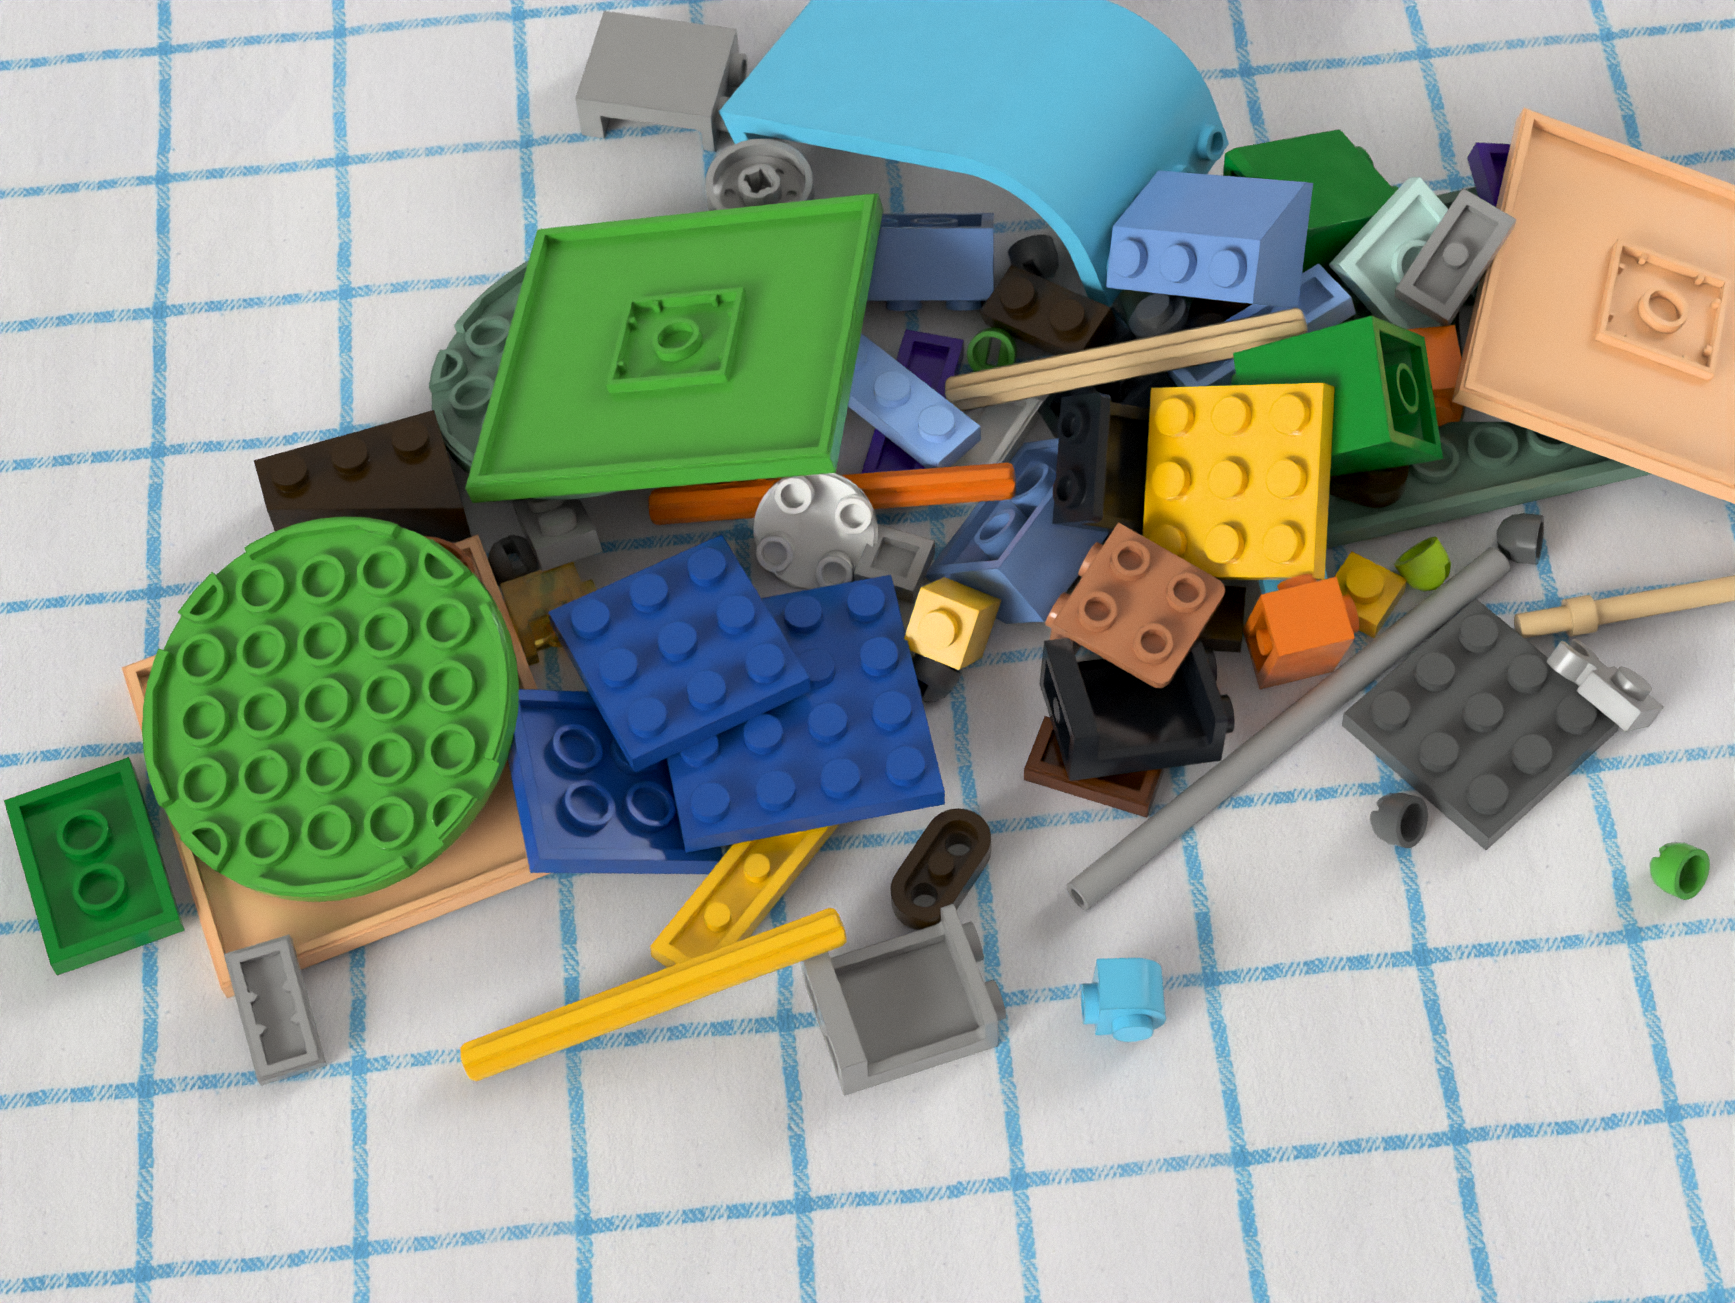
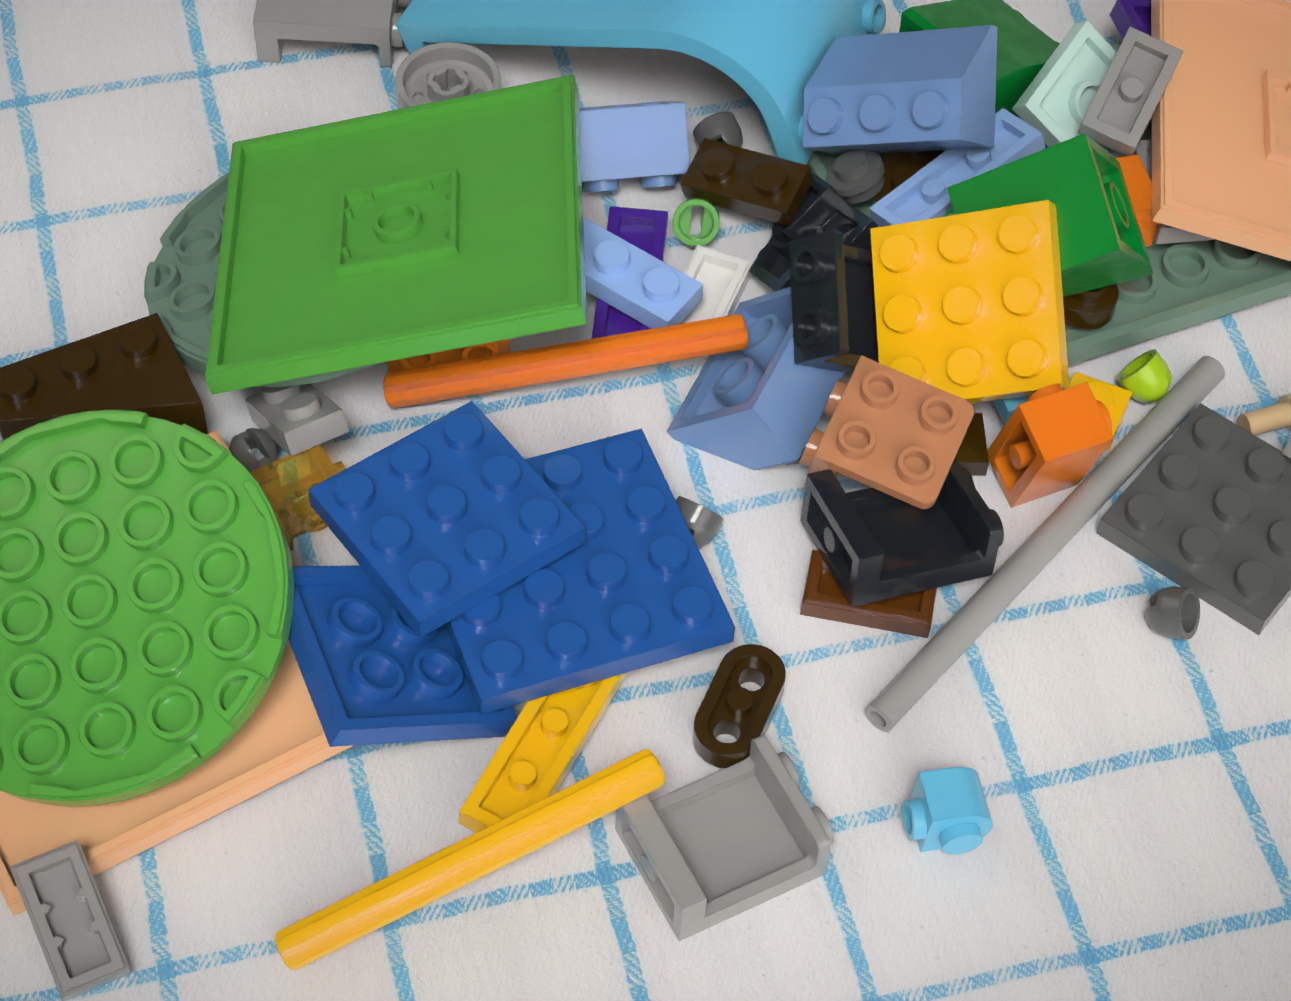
camera: 15 degrees left, 5 degrees down
white dish [754,473,878,590] -> none
light grey plate [854,524,935,604] -> none
yellow brick [904,577,1001,670] -> none
tan axle [945,308,1308,412] -> none
dark grey hinge [1496,513,1544,565] -> none

